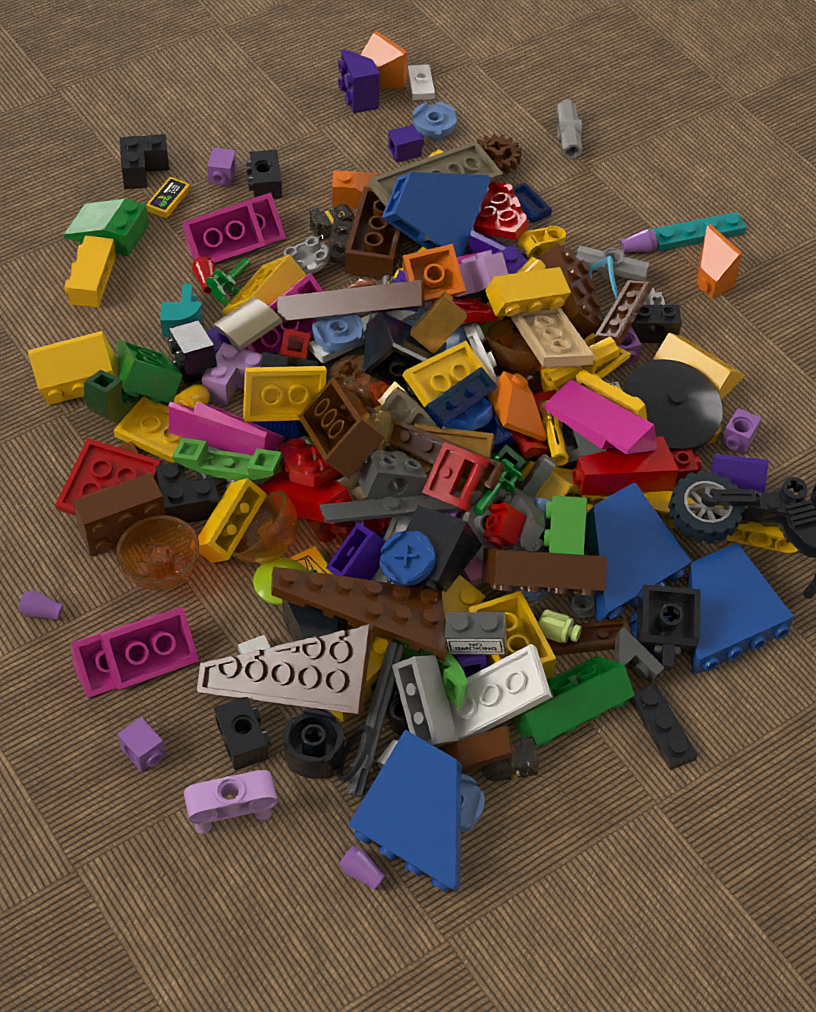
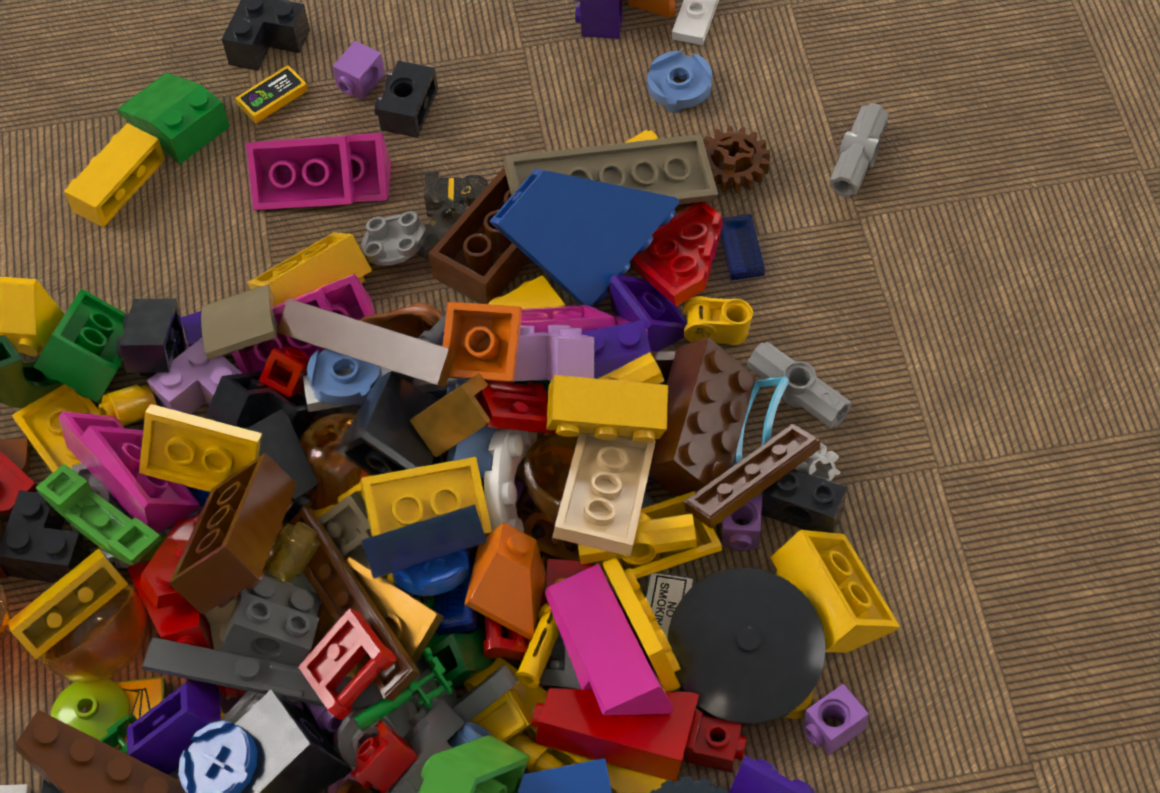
camera: 30 degrees right, 5 degrees up
teal brick [160,284,203,337] -> none
red cone [192,256,215,294] -> none
green piece [206,258,250,305] -> none
orange slope [332,171,380,209] -> none
dark purple brick [388,125,424,163] -> none
medium lavender cone [621,229,657,253] -> none
teal plate [651,212,747,252] -> none
slope [697,224,742,299] -> none

